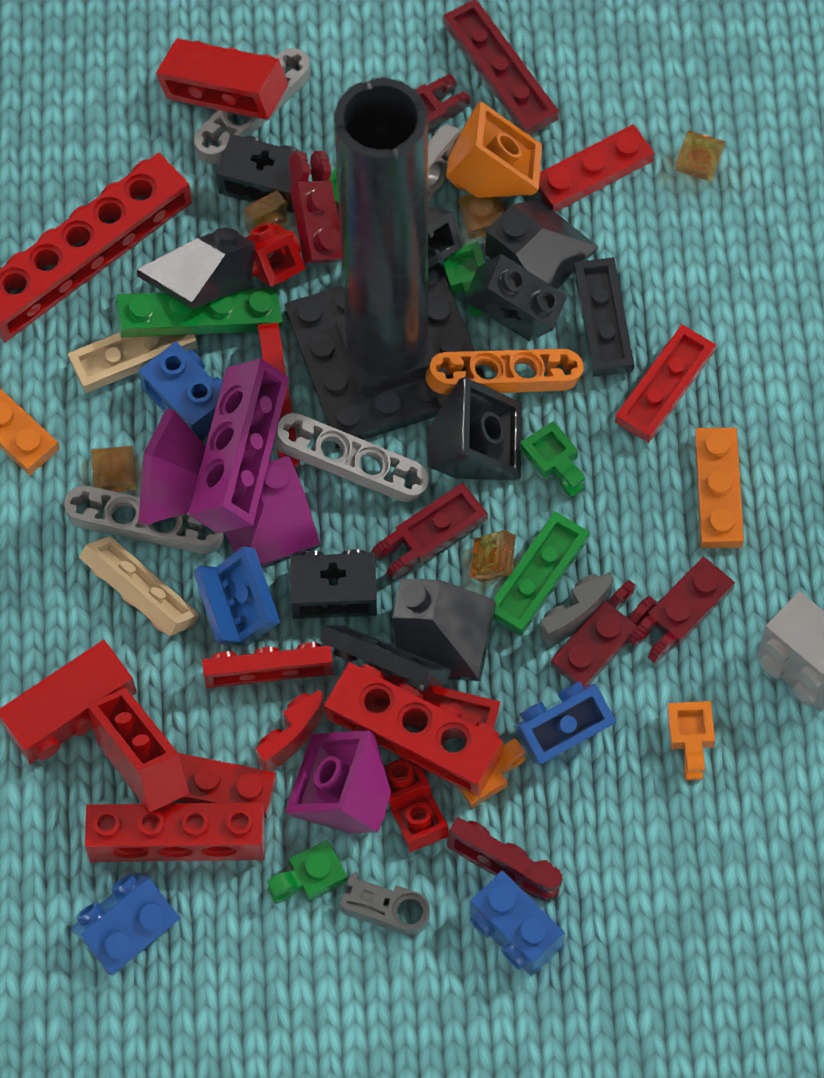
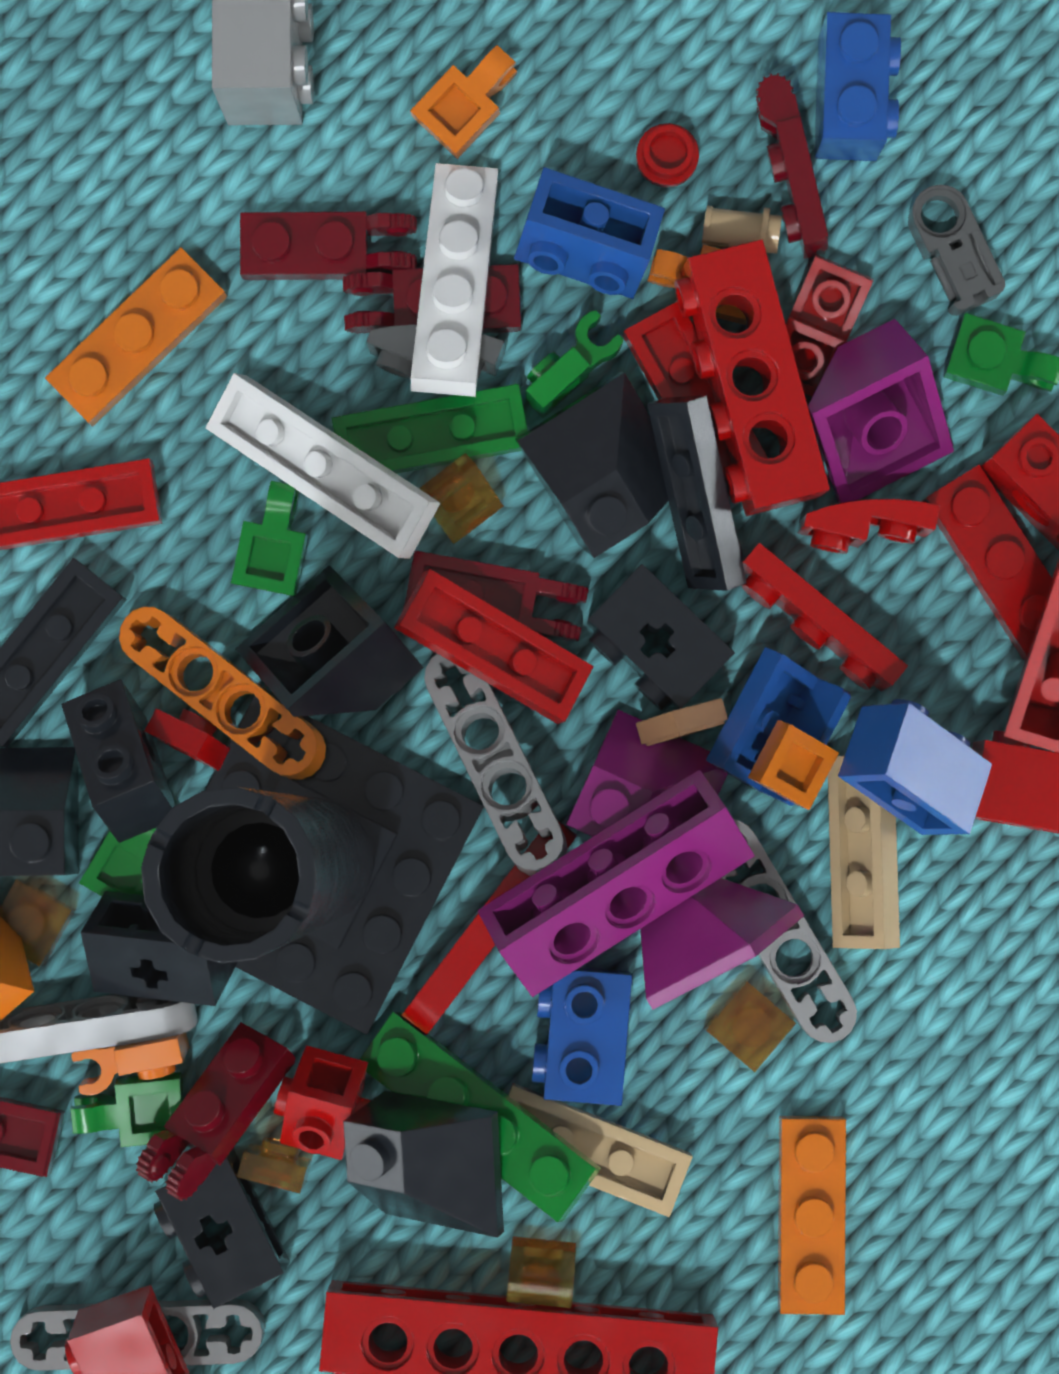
camera: 135 degrees left, 20 degrees up
none -> red plate [144,708,230,771]
none -> white plate [206,373,440,559]
none -> red plate [394,569,594,724]
none -> white plate [411,163,498,397]
none -> clear orange plate [506,1236,576,1308]
none -> green plate [526,310,623,418]
none -> red plate [636,123,699,188]
none -> medium nougat tile [636,698,728,746]
none -> tan pin [702,205,782,254]
none -> orange tile [748,720,839,810]
none -> brick [838,699,992,835]

